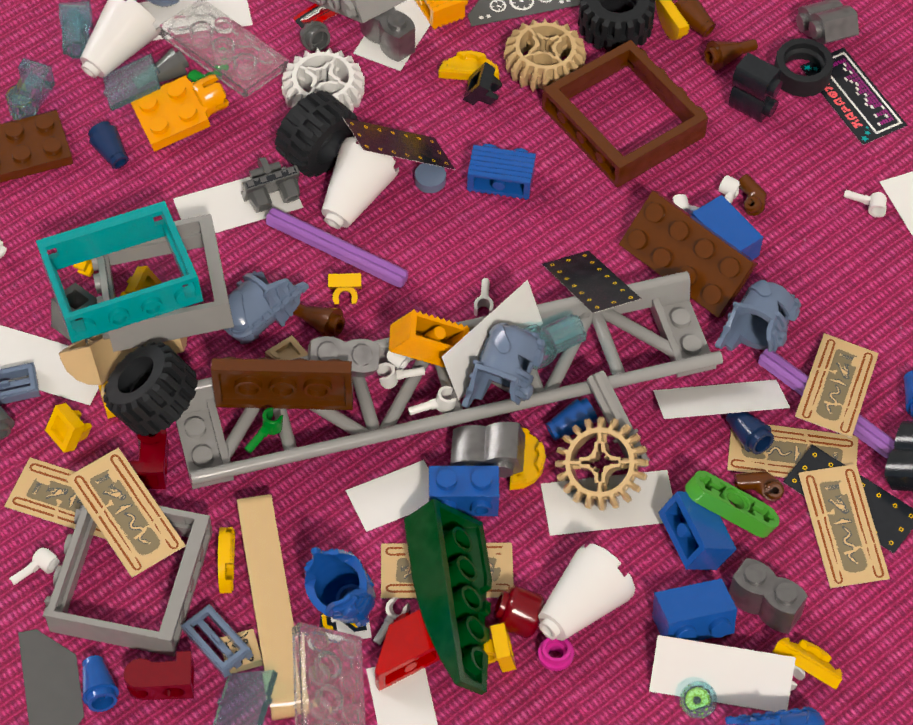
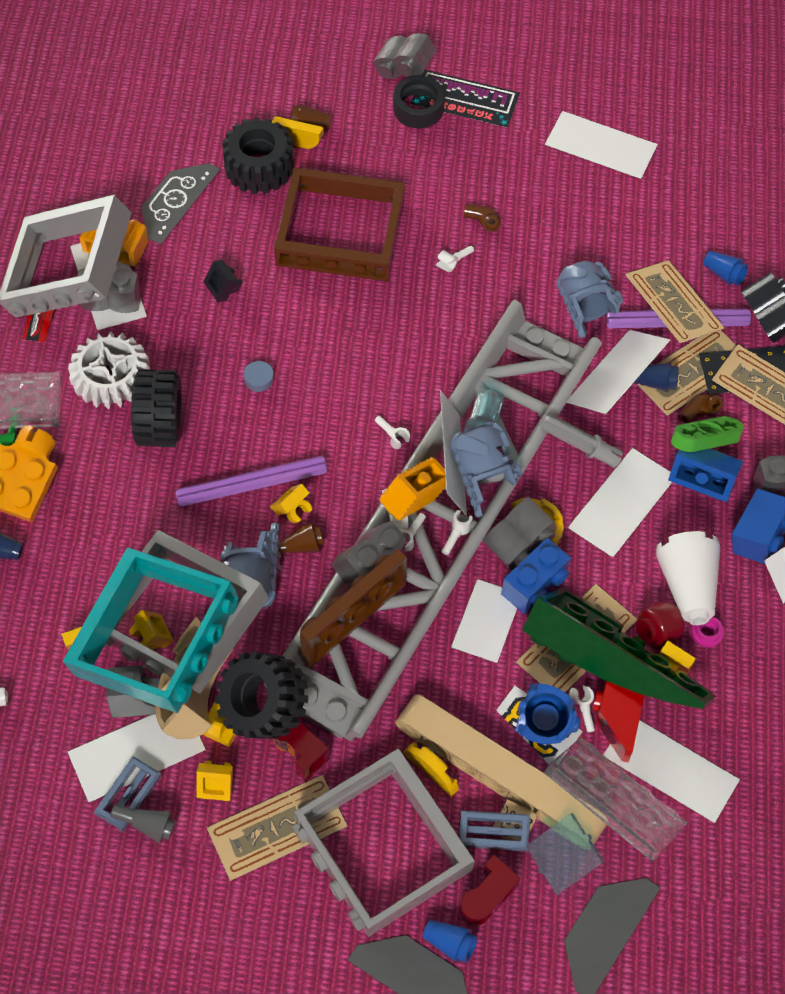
camera: 45 degrees left, 5 degrees up
white hand [9,548,60,585] -> none
sticker [66,447,186,577] -> none
white sticker [173,166,303,233] -> none
dark grey hips [241,157,300,213] -> none
green hand [244,407,283,454] -> none
tan tile [265,335,308,360] -> none
dark grey plate [300,21,331,51] -> none
white cone [321,137,399,229] -> none
sticker [343,118,456,170] -> none
yellow tile [439,50,499,80] -> none
blue brick [467,144,536,200] -> none
tan gear [504,18,586,92] -> none
black sticker [542,250,642,313] -> none
blue cone [545,398,598,441] -> none
tan gear [555,416,649,511] -> none
reddish brown plate [619,191,758,318] -> none
blue brick [691,195,763,260] -> none
reddish brown cone [704,39,758,71] -> none
white hand [718,175,740,203] -> none
black brick [729,53,783,123] -> none
white hand [844,190,887,218] -> none

